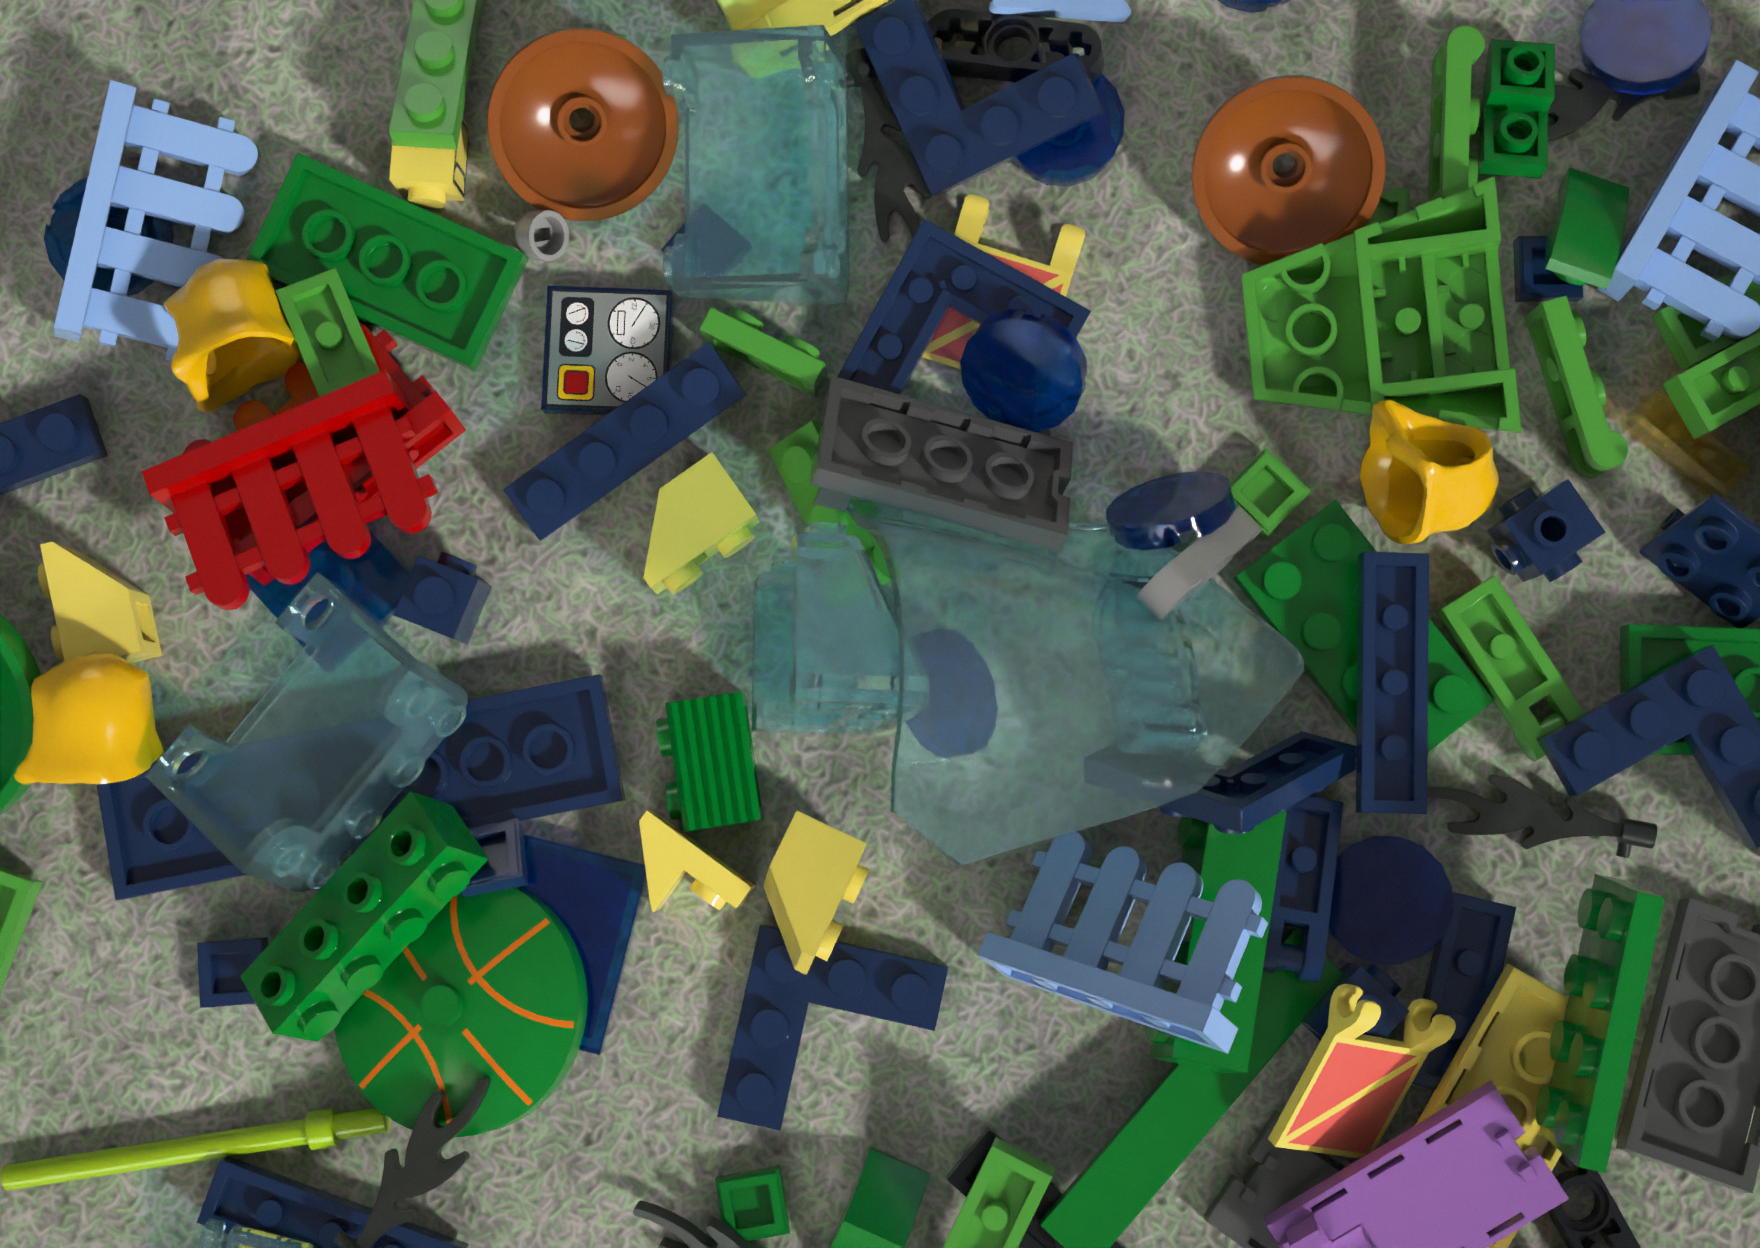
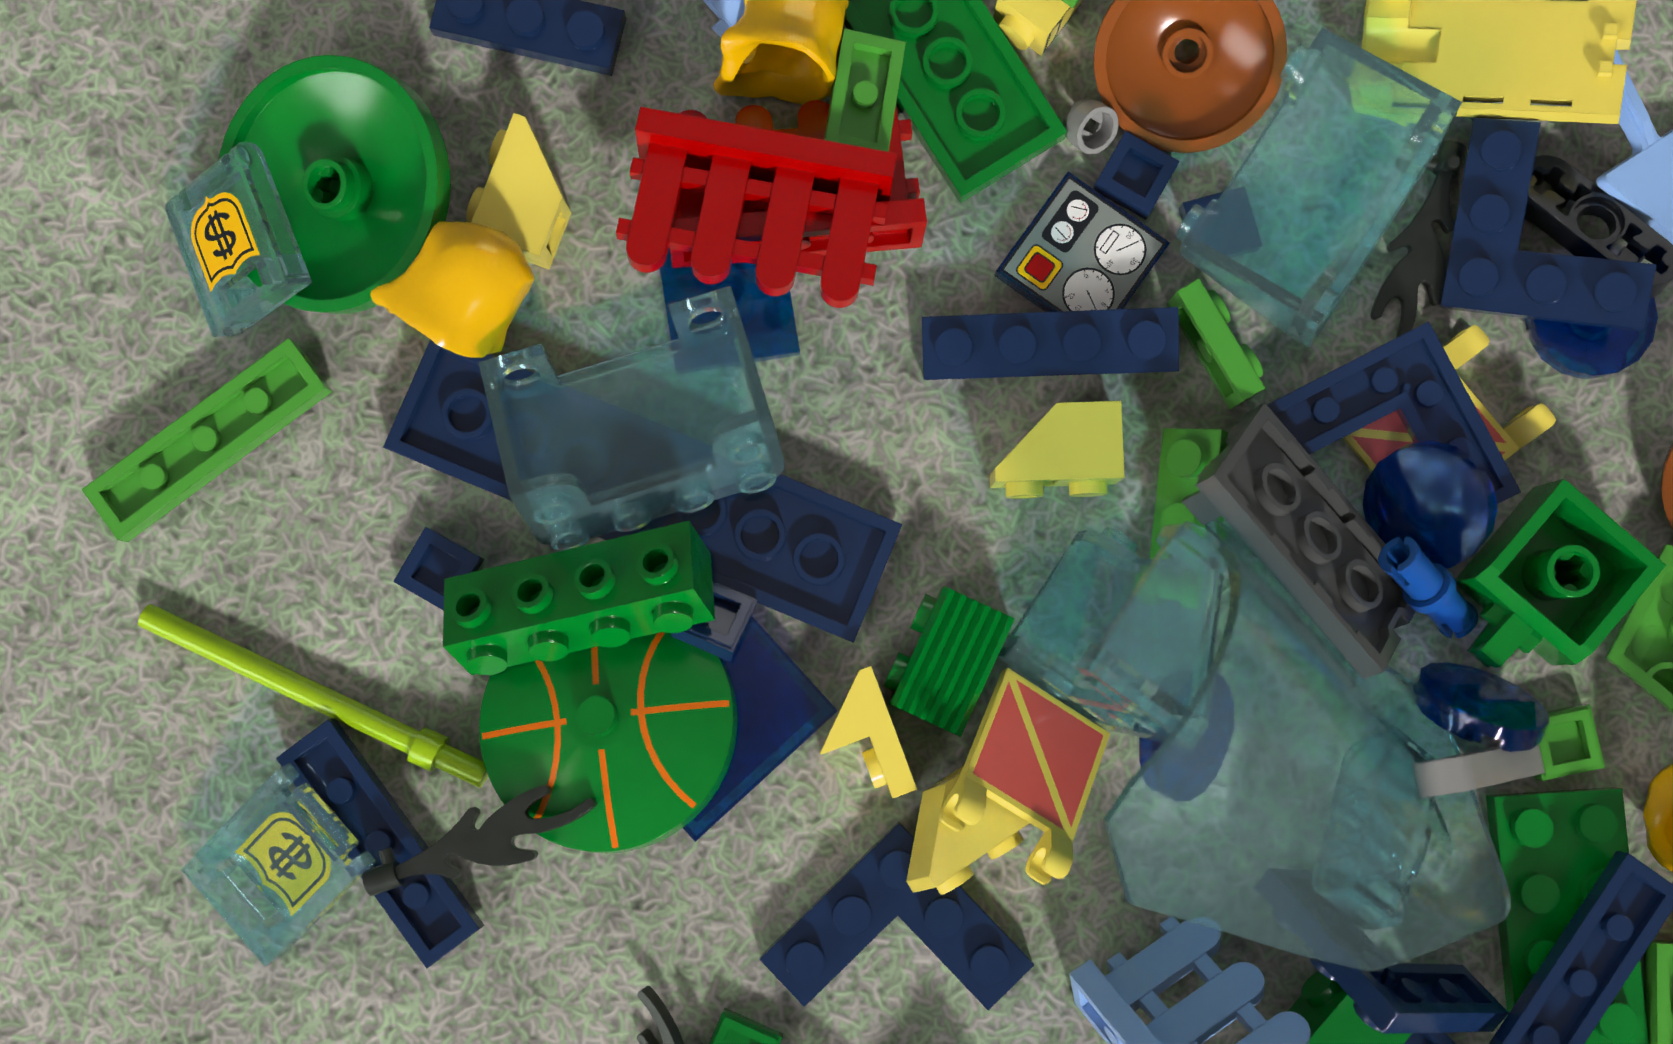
camera: 30 degrees right, 0 degrees up
dark blue brick [394,551,491,645] -> none
none -> flag [939,668,1110,885]
none -> dark blue tile [1092,131,1180,220]
none -> blue pin [1378,536,1478,639]
none -> green hinge [1455,479,1666,668]

